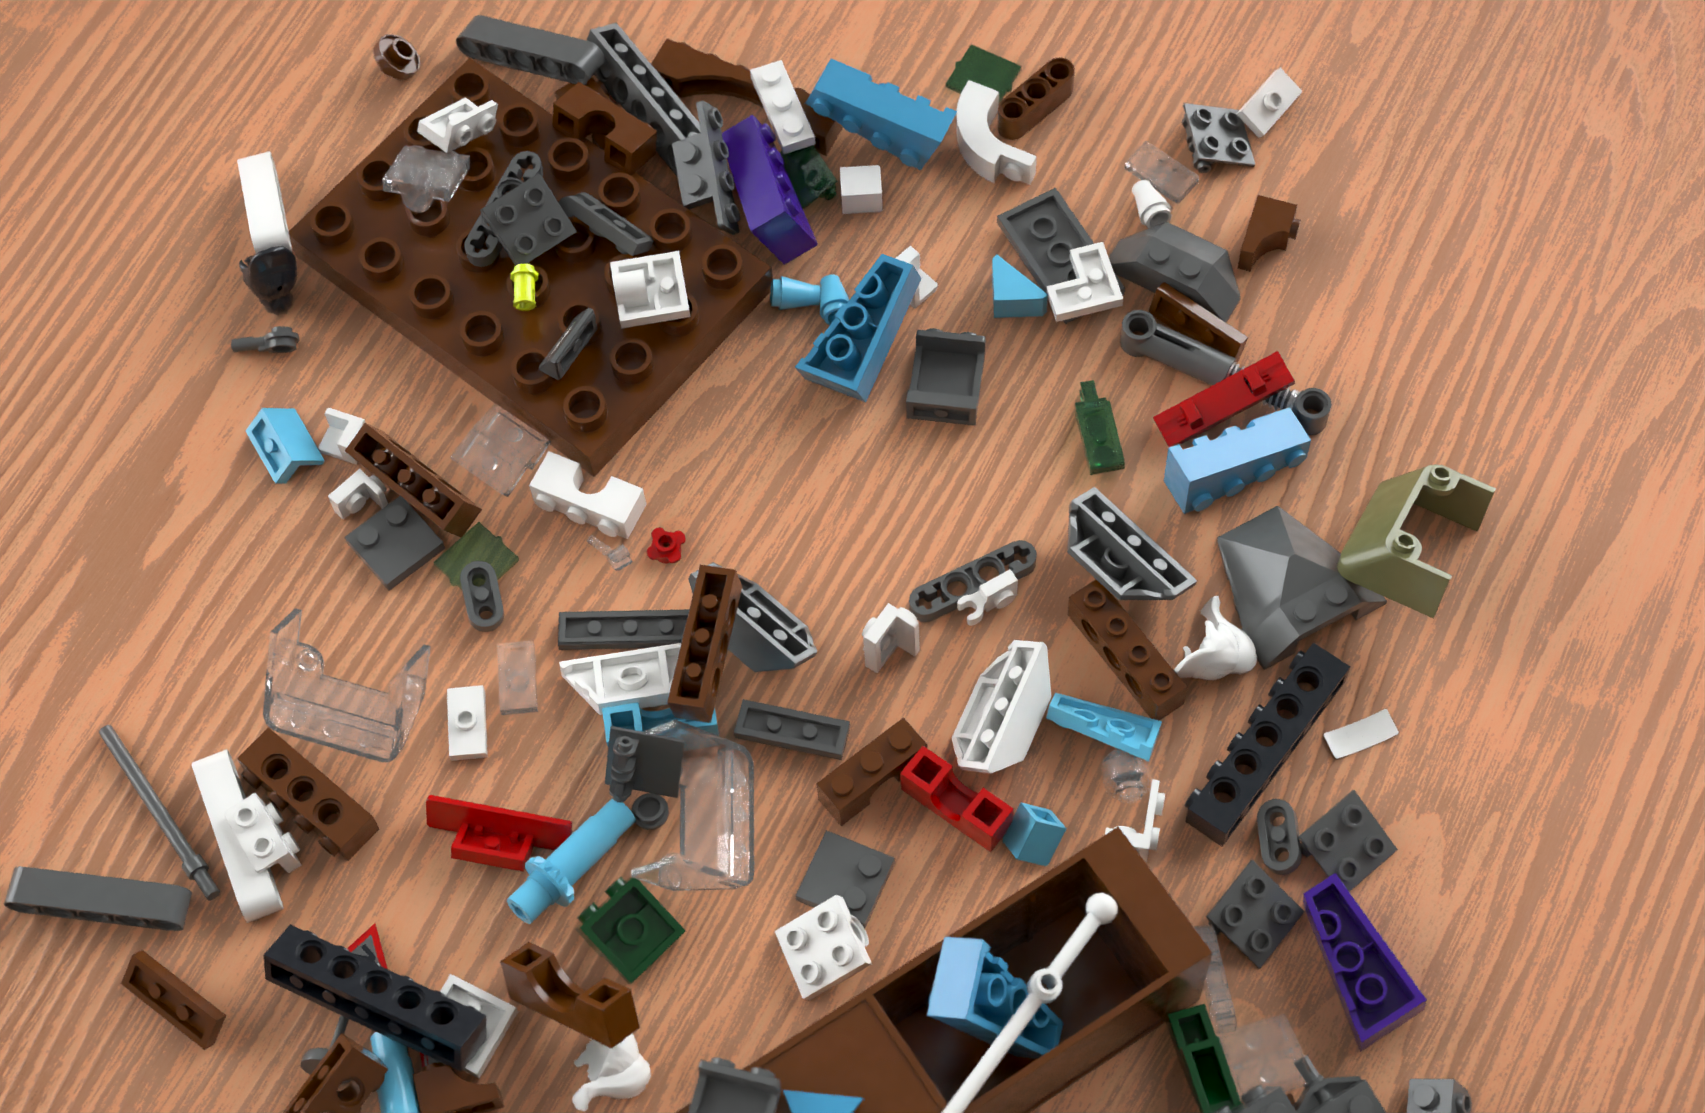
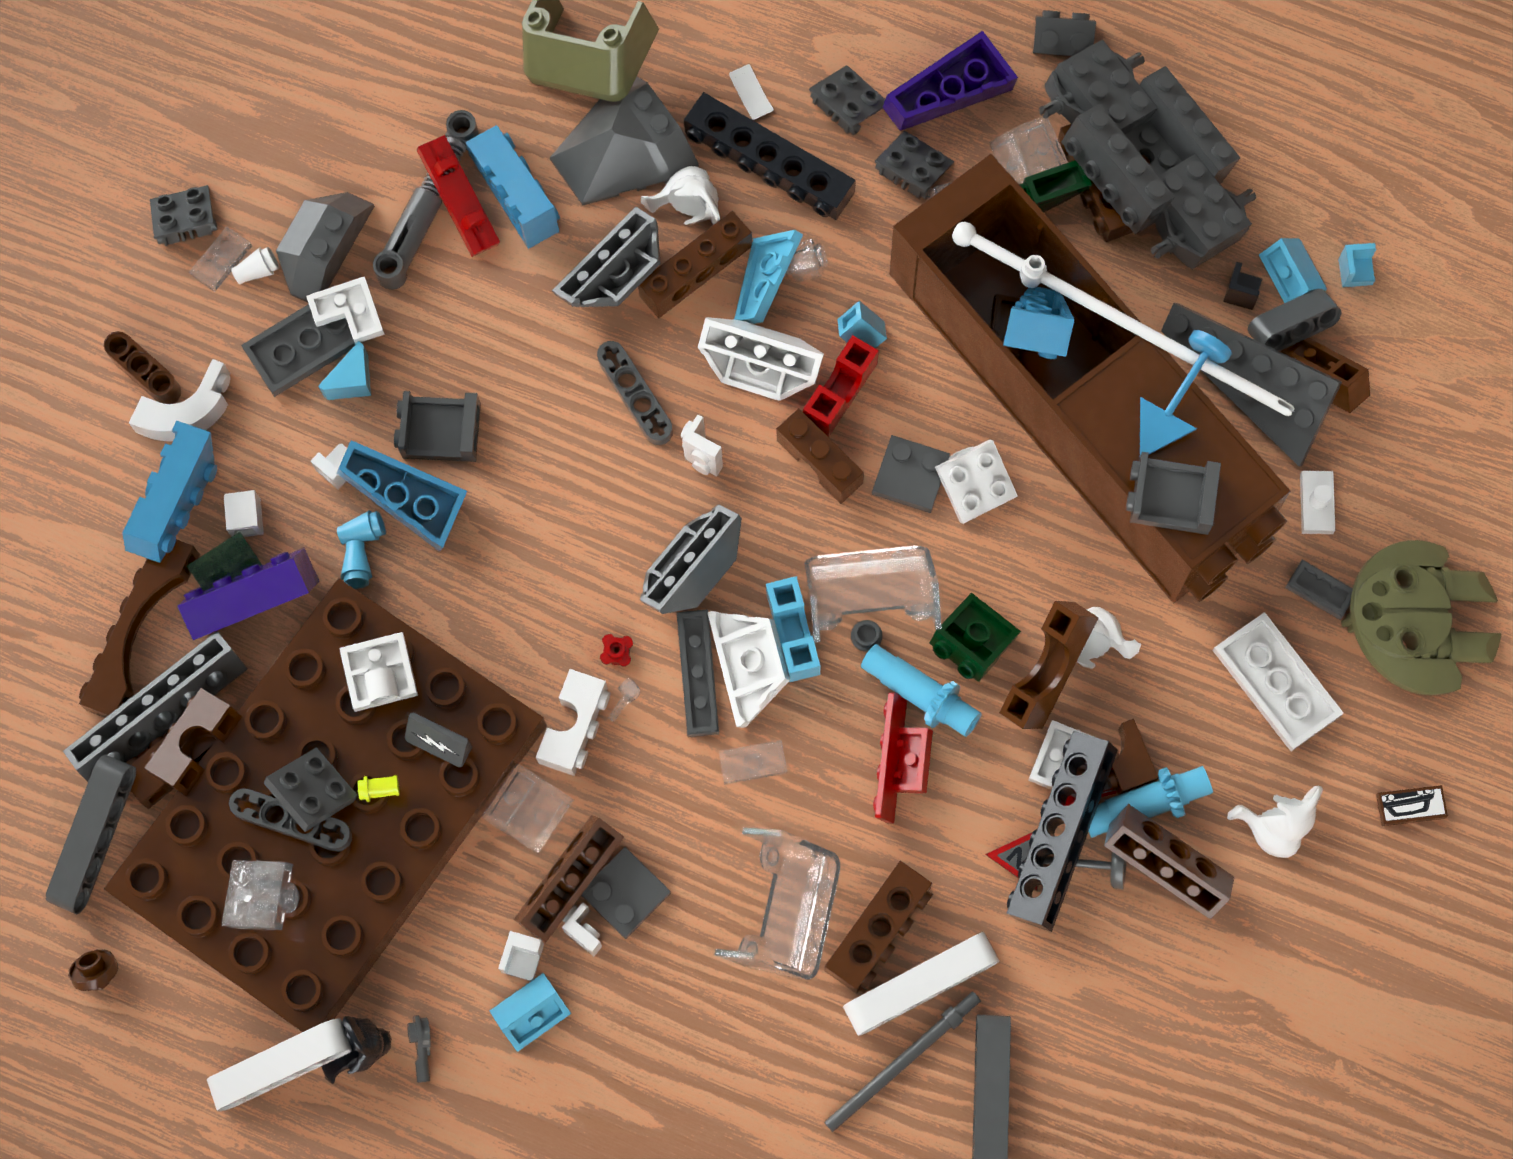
camera: 95 degrees left, 10 degrees up
reddish brown plate [121,950,226,1050] -> none
white bracket [224,793,301,873] -> none
white bracket [417,98,498,153] -> none
clear green piece [434,522,519,590] -> none
white plate [447,685,488,761] -> none
dark grey plate [460,561,504,632] -> none
dark grey plate [559,192,654,256] -> none
dark grey hinge [605,726,685,802] -> none
reddish brown brick [667,565,742,723] -> none
dark grey bracket [672,100,740,235] -> none
dark grey plate [734,699,850,760] -> none
white plate [750,60,815,154] -> none
clear green piece [946,44,1022,106] -> none
white plate [957,569,1018,626] -> none
clear green hinge [1075,380,1125,475] -> none
white bracket [1105,779,1165,862] -> none
reddish brown plate [1148,282,1248,363] -> none
white plate [1237,68,1303,138] -> none
reddish brown arch [1238,195,1301,272] -> none
dark grey plate [1257,799,1302,875] -> none

